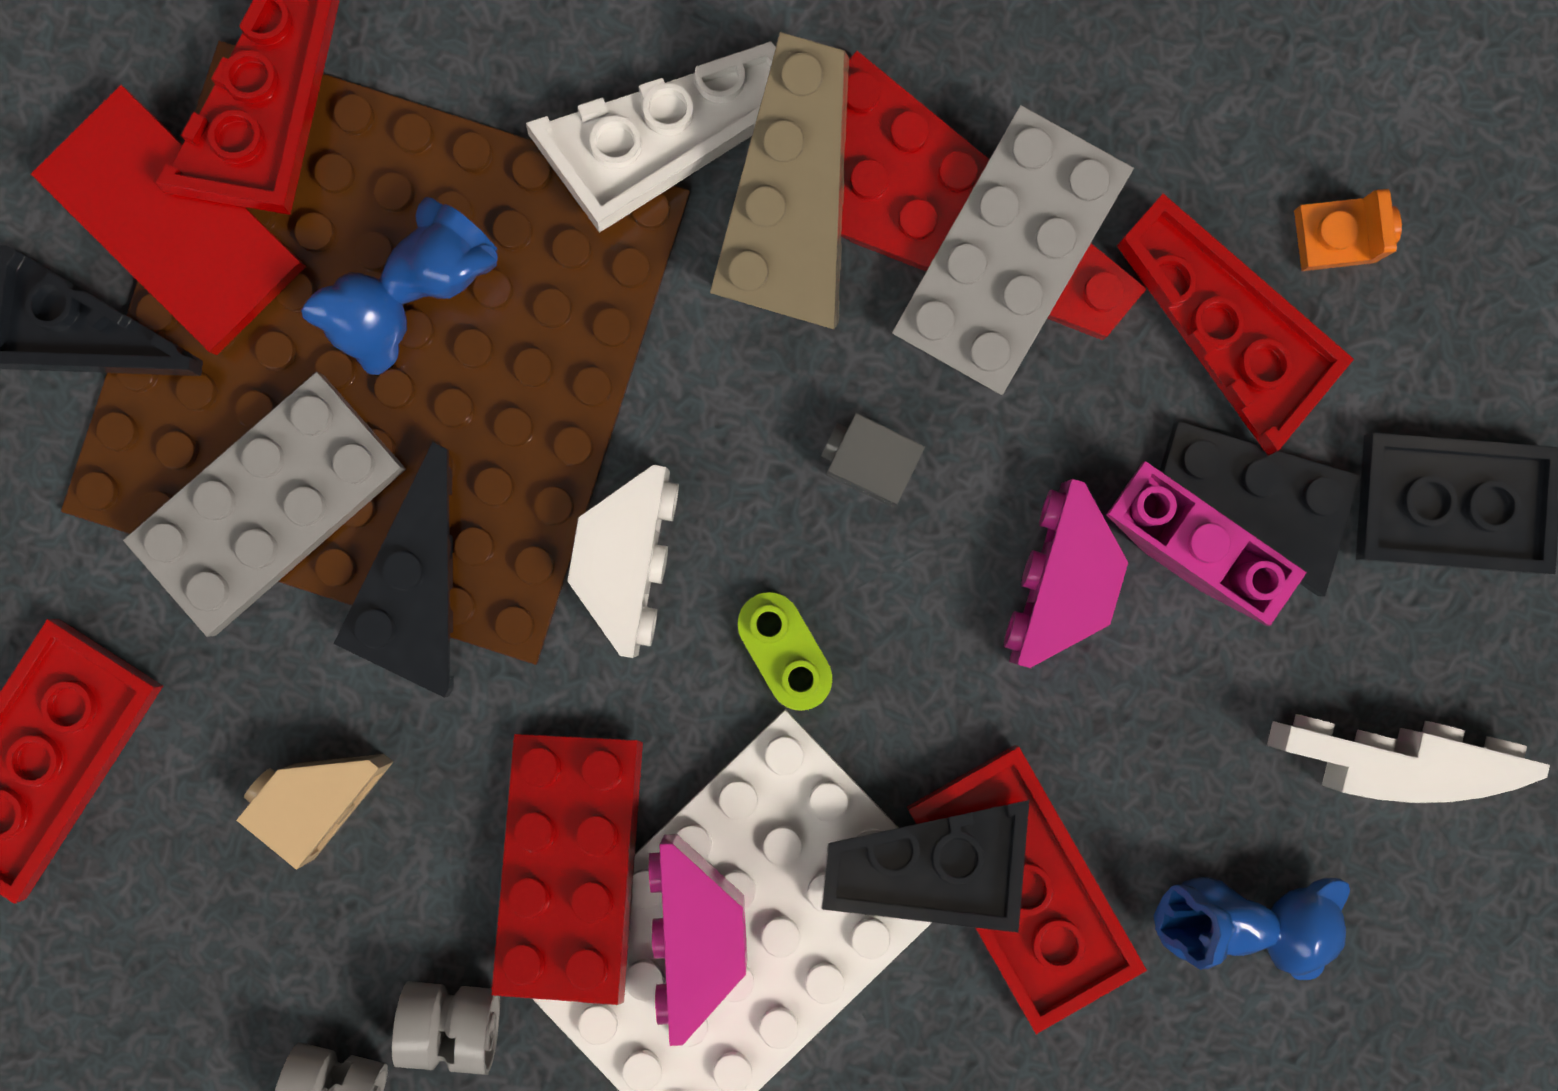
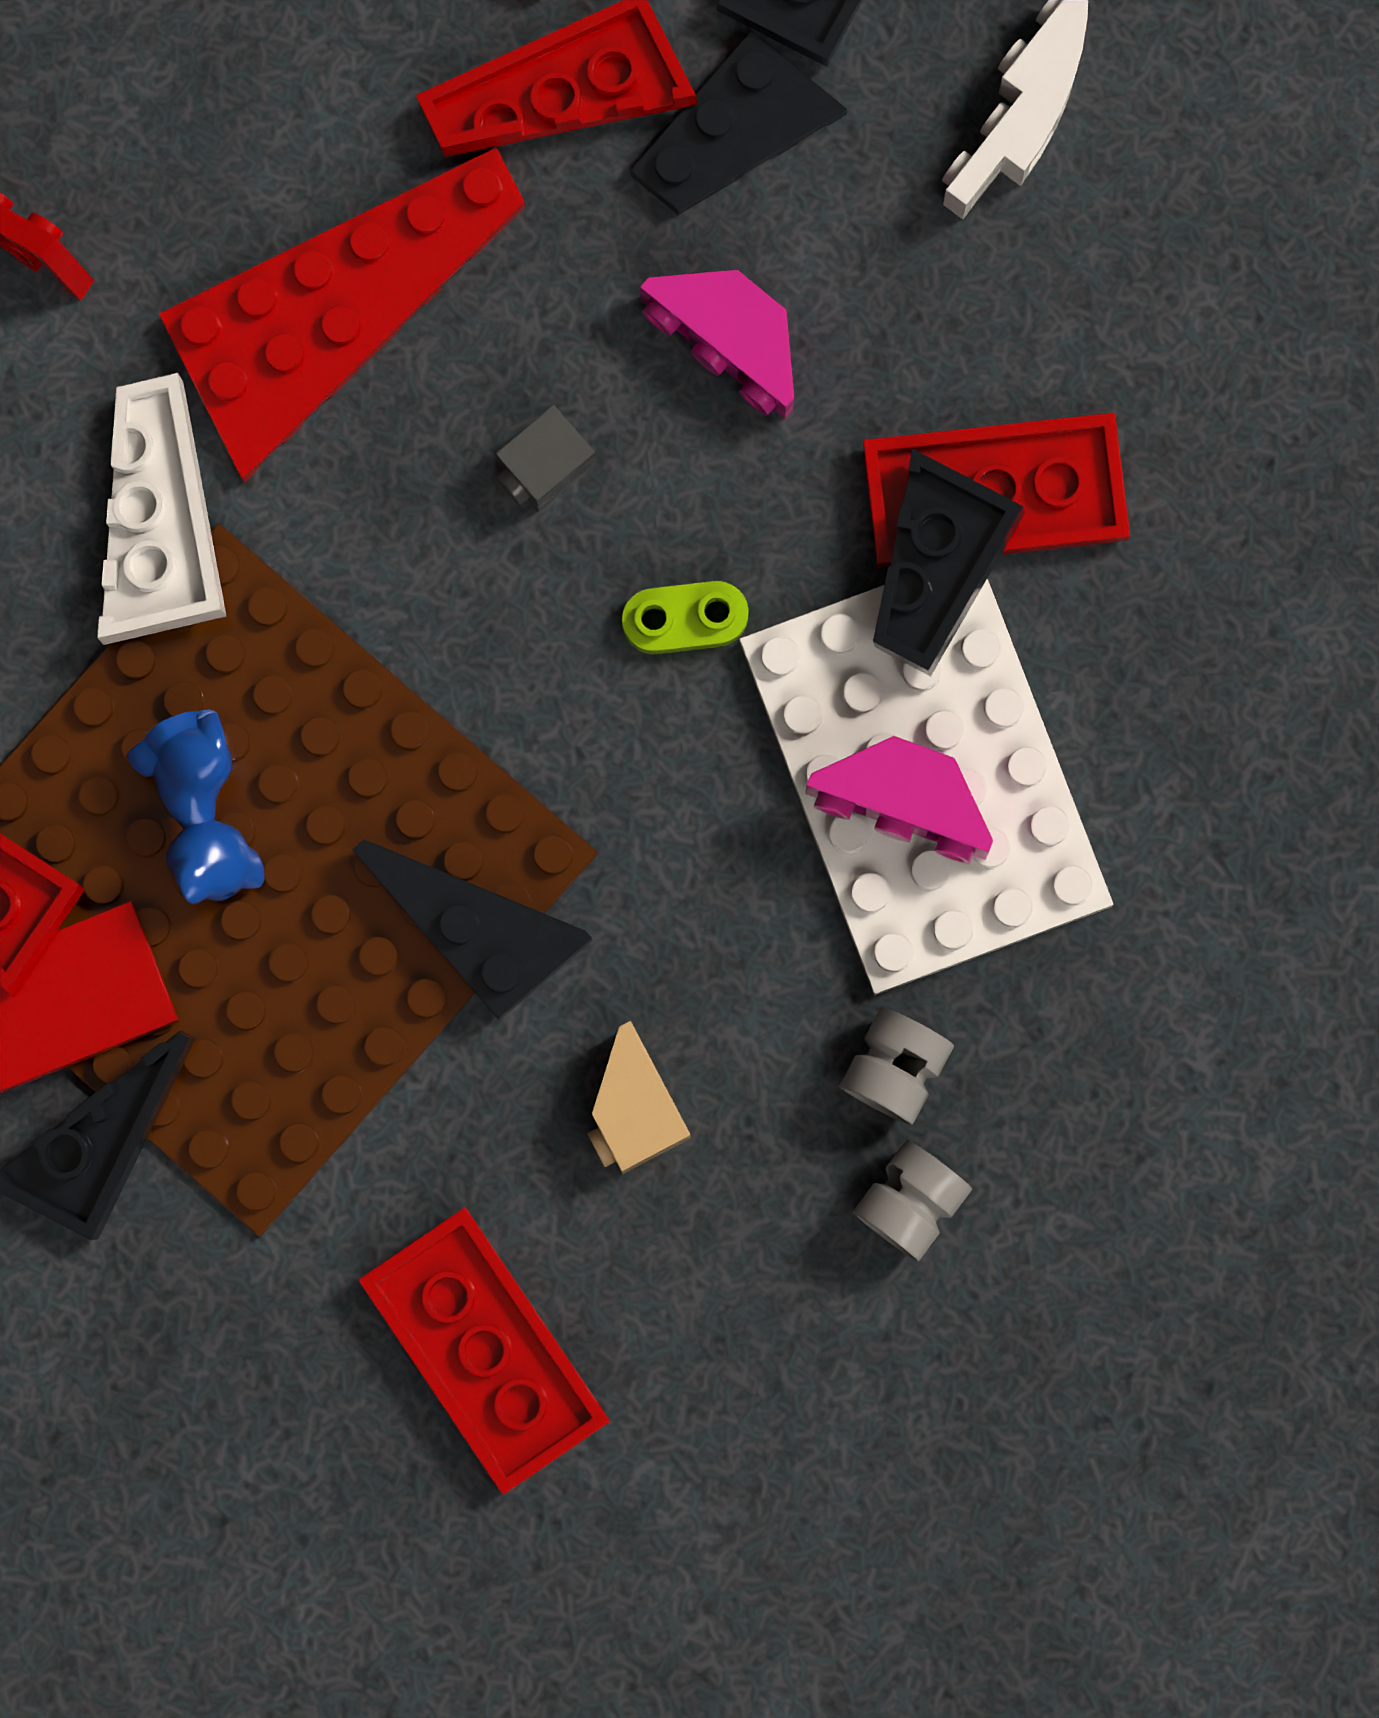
camera: 70 degrees left, 5 degrees down
light grey plate [123,372,406,637] -> none
red plate [491,734,643,1005] -> none
white slope [568,465,679,658] -> none
dark tan wedge [710,32,849,329] -> none
light grey plate [892,105,1134,395] -> none
dark pink slope [1106,461,1307,626] -> none
blue animal [1153,877,1350,980] -> none

